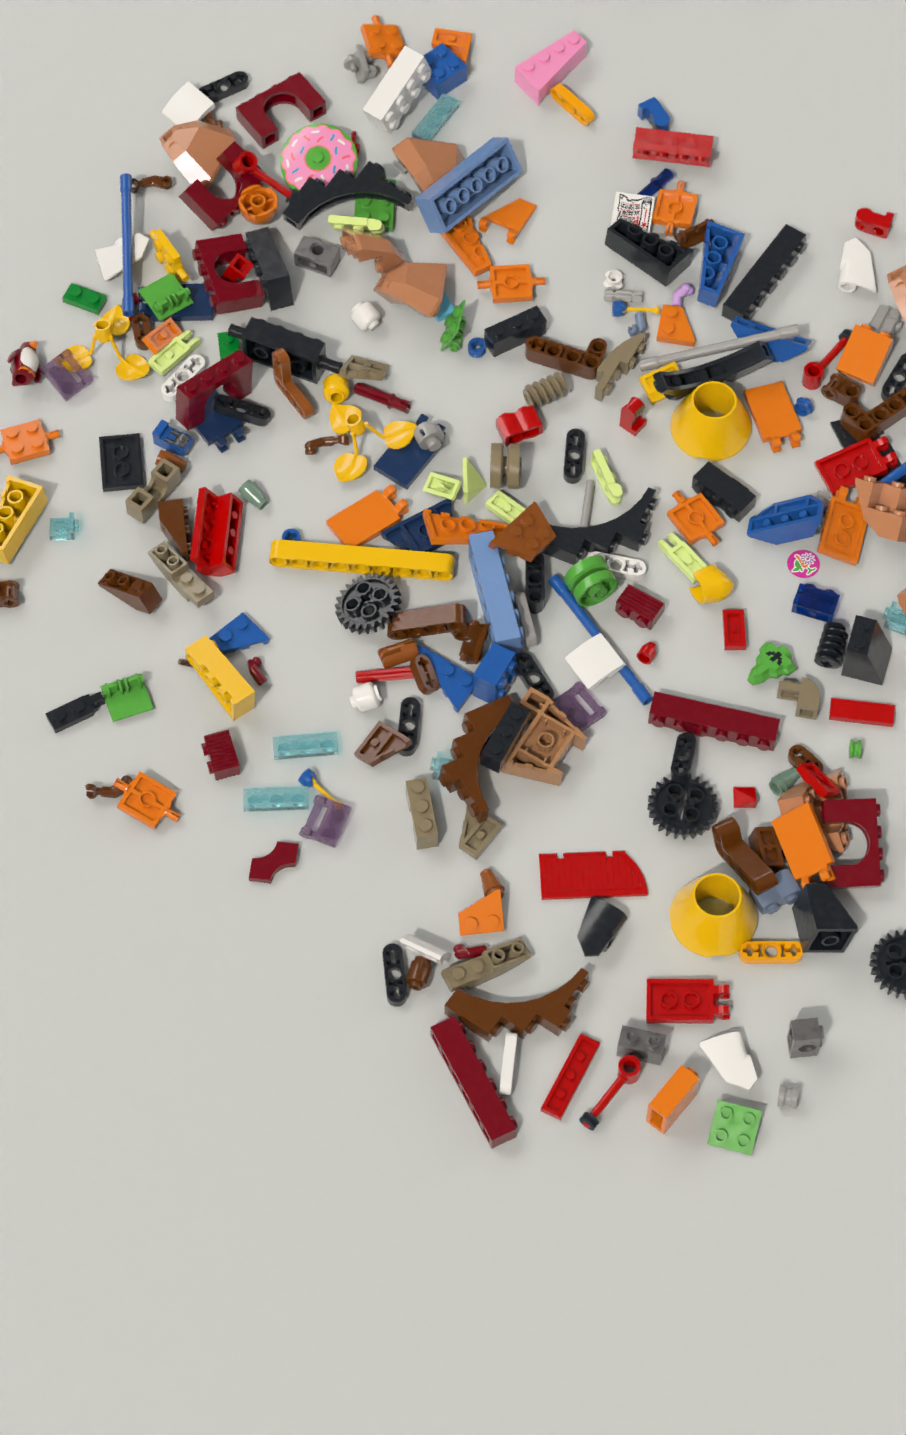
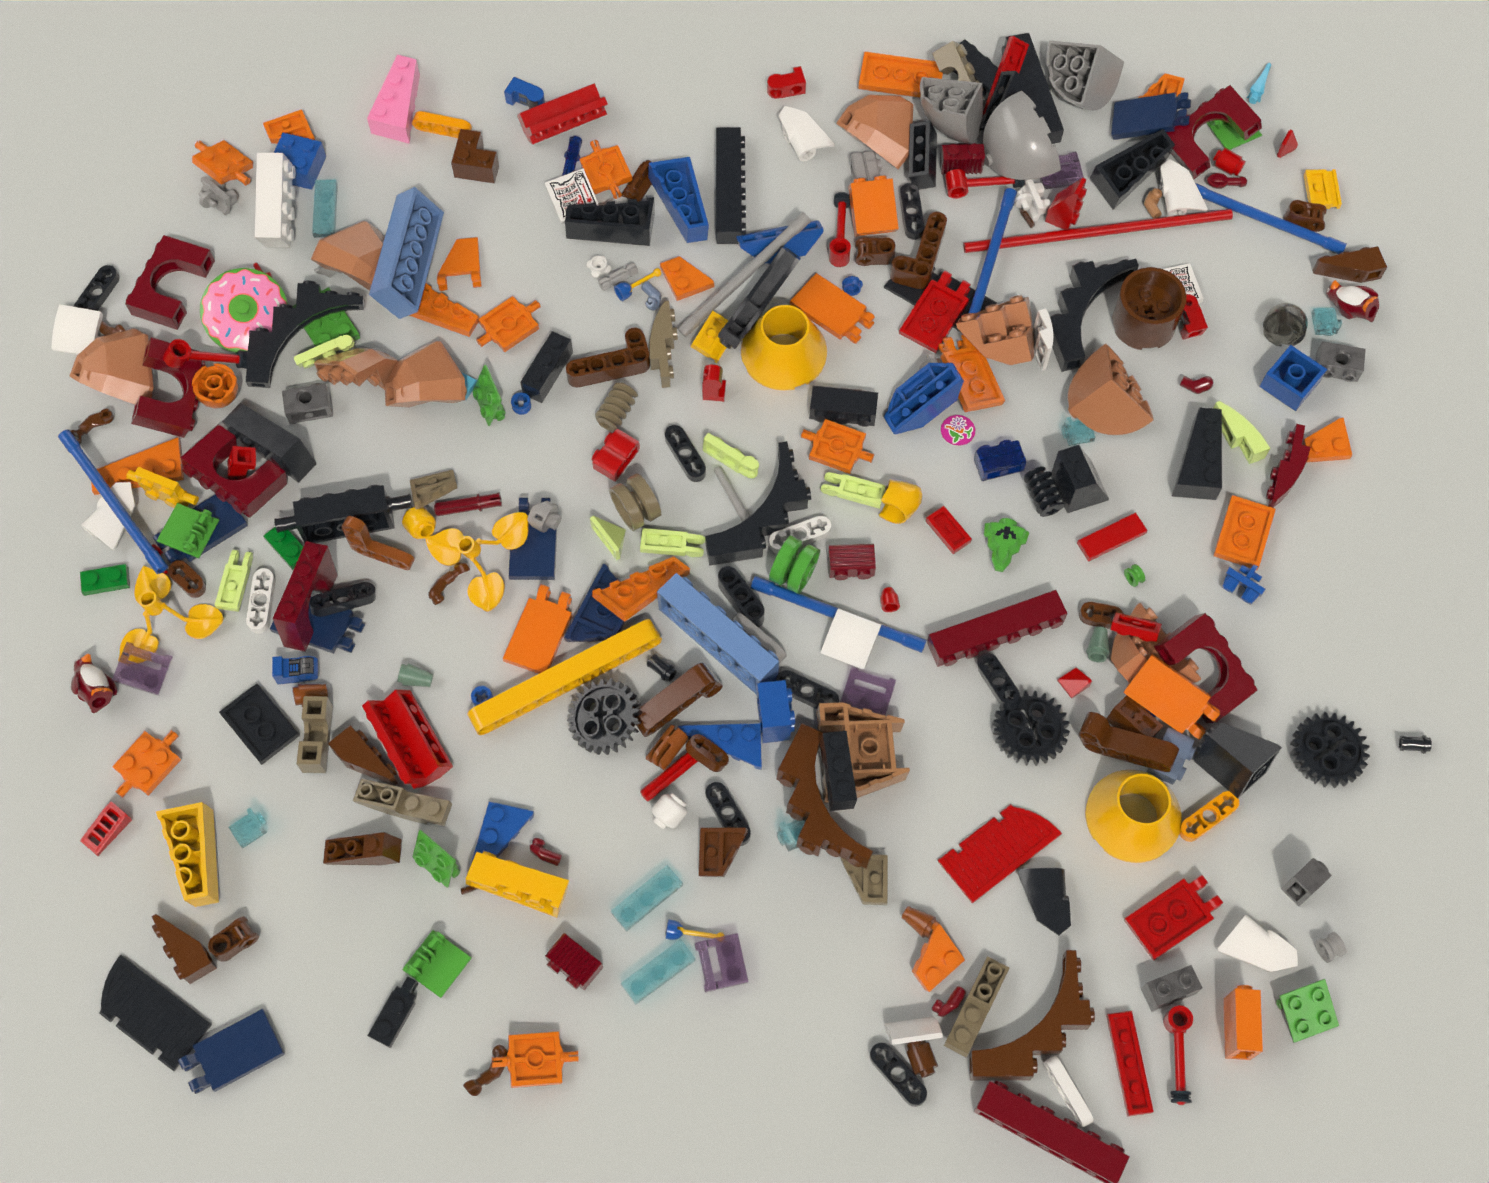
camera: 35 degrees left, 5 degrees up
orange plate [141,317,183,355] -> none
dark red tile [249,841,299,884] -> none
white head [351,301,380,331] -> none
dark tan arch [405,777,438,850] -> none
yellowish green slope [423,472,462,501] -> none
reddish brown hinge [459,620,490,664] -> none
dark orange wing [488,501,556,562] -> none
lavender arm [672,283,694,307] -> none
dark tan brick [776,677,820,720] -> none
none -> orange wing [91,437,184,495]
none -> bright green hinge [412,830,461,888]
none -> reddish brown brick [451,129,499,184]
none -> black pin [646,654,677,682]

